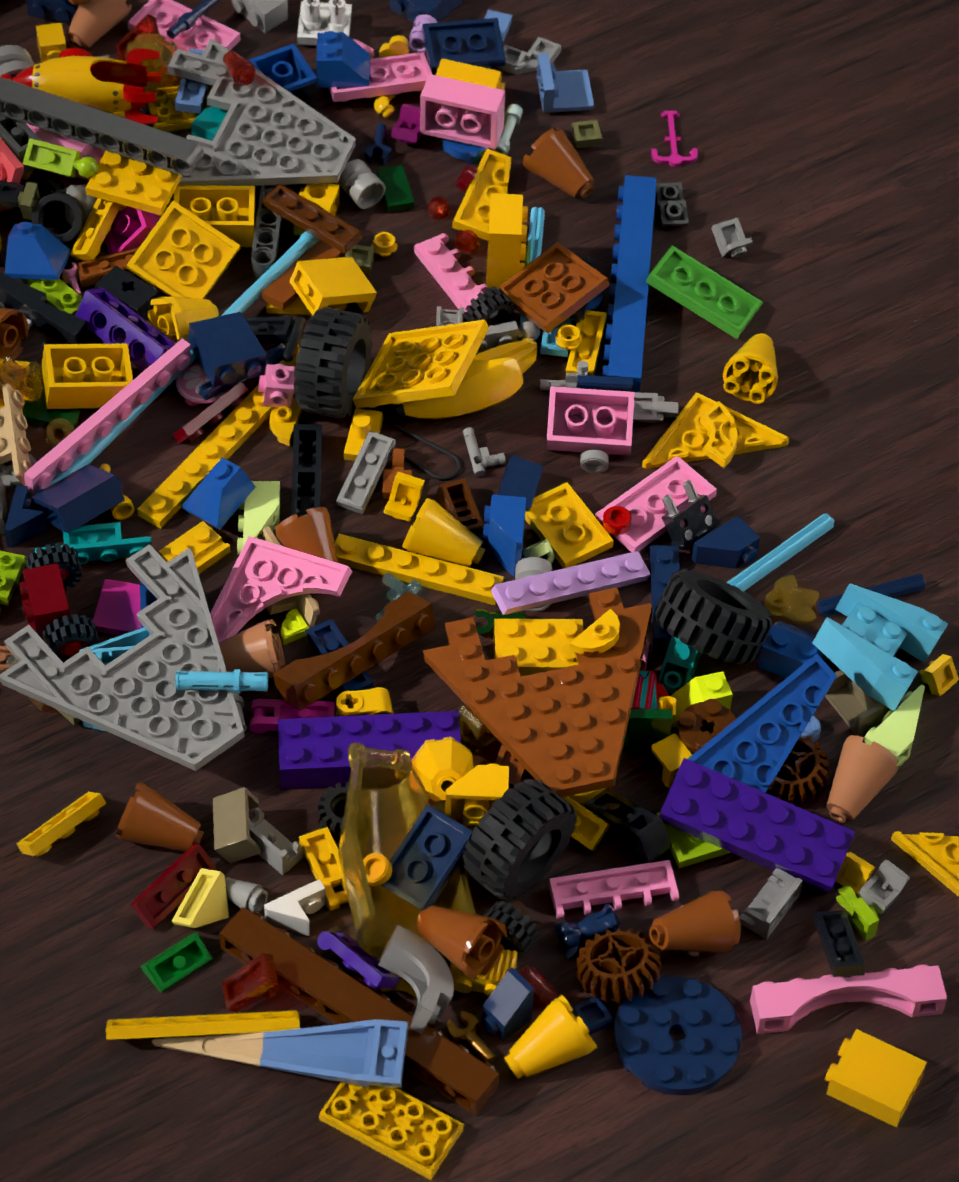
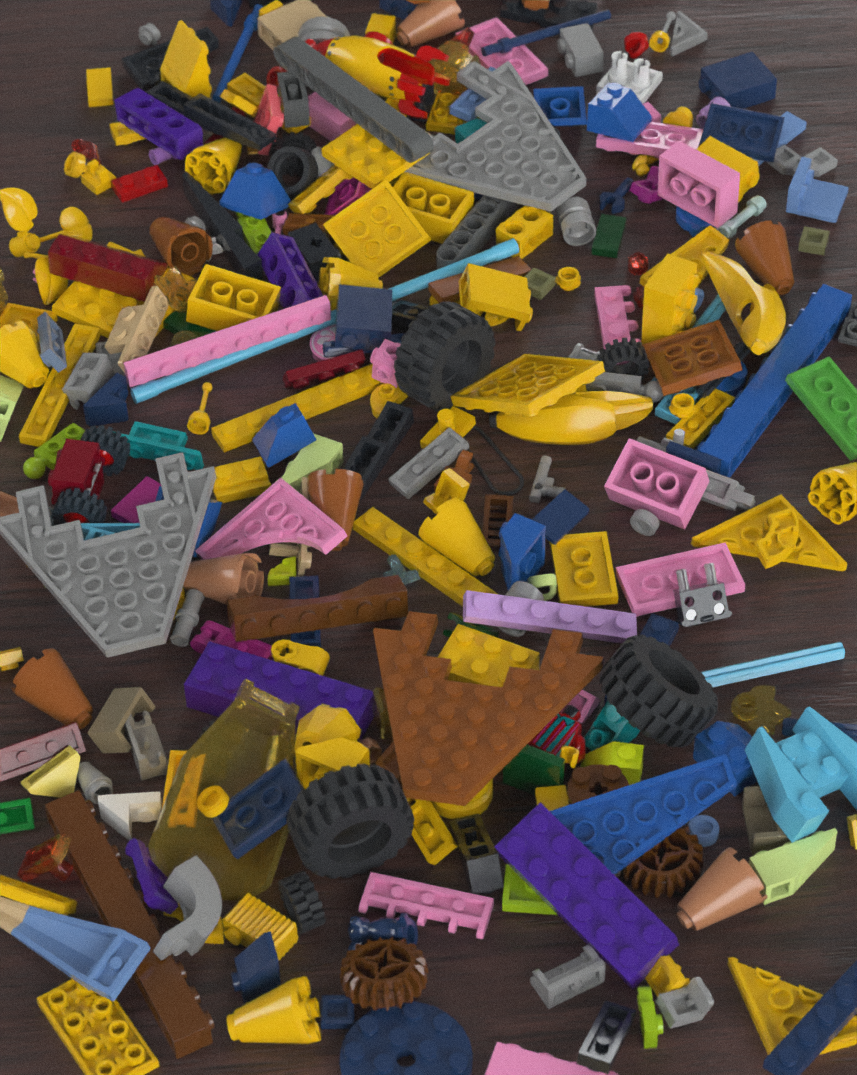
camera: 30 degrees right, 5 degrees down
olive plate [18,182,40,220] -> none
lime plate [23,138,99,178] -> none
dark blue brick [32,464,125,533] -> none
medium azure pin [175,669,268,693] -> none
clear red cone [223,51,256,86] -> none
reddish brown tile [263,184,362,254] -> none
dark orange cone [417,906,507,980] -> none
pearl gold bar [447,1011,496,1064] -> none
dark red tile [455,164,477,192] -> none
clear red cone [519,964,560,1007] -> none
yellow plate [570,609,620,655] -> none
red tile [603,506,632,535] -> none
dark orange cone [649,891,741,953] -> none
dark blue slope [692,516,760,569] -> none
none -> yellow piece [701,252,786,355]

